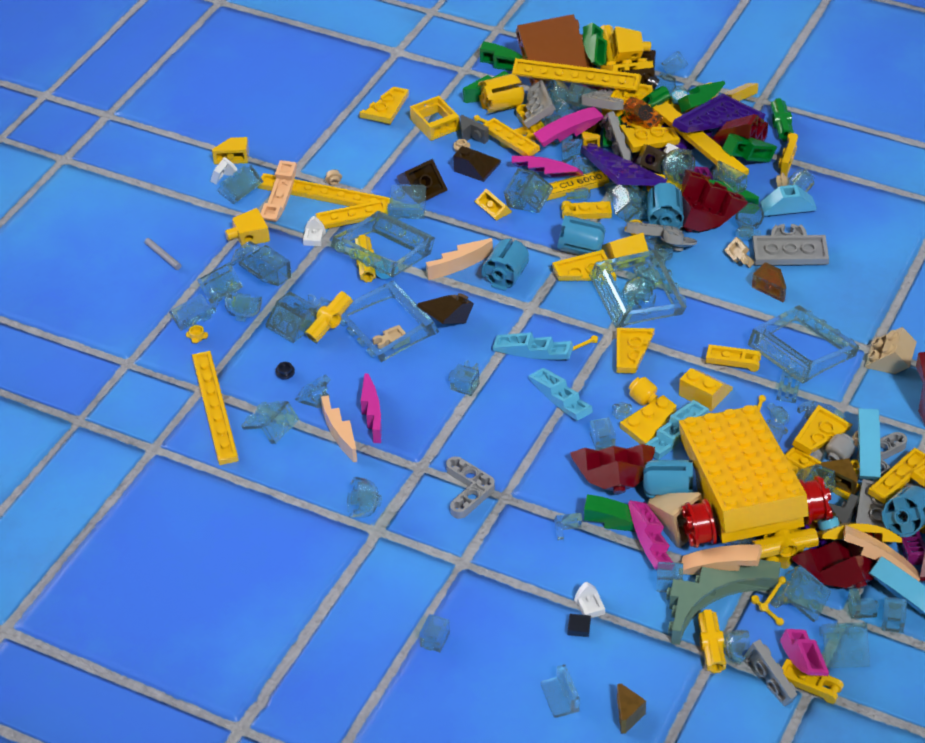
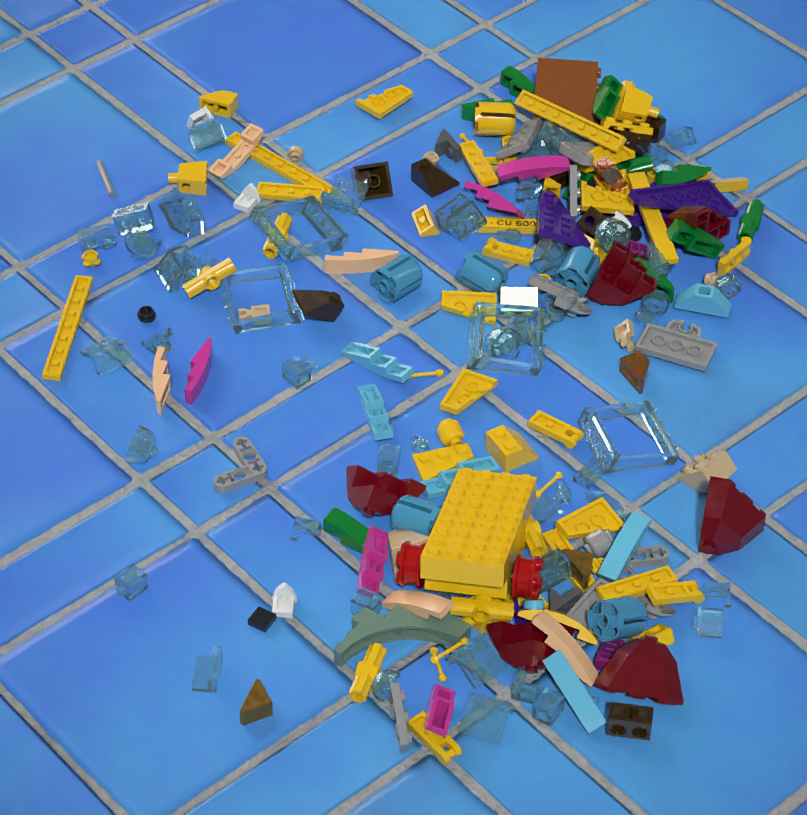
camera: 20 degrees right, 0 degrees up
yellow window [410,96,460,141] -> none

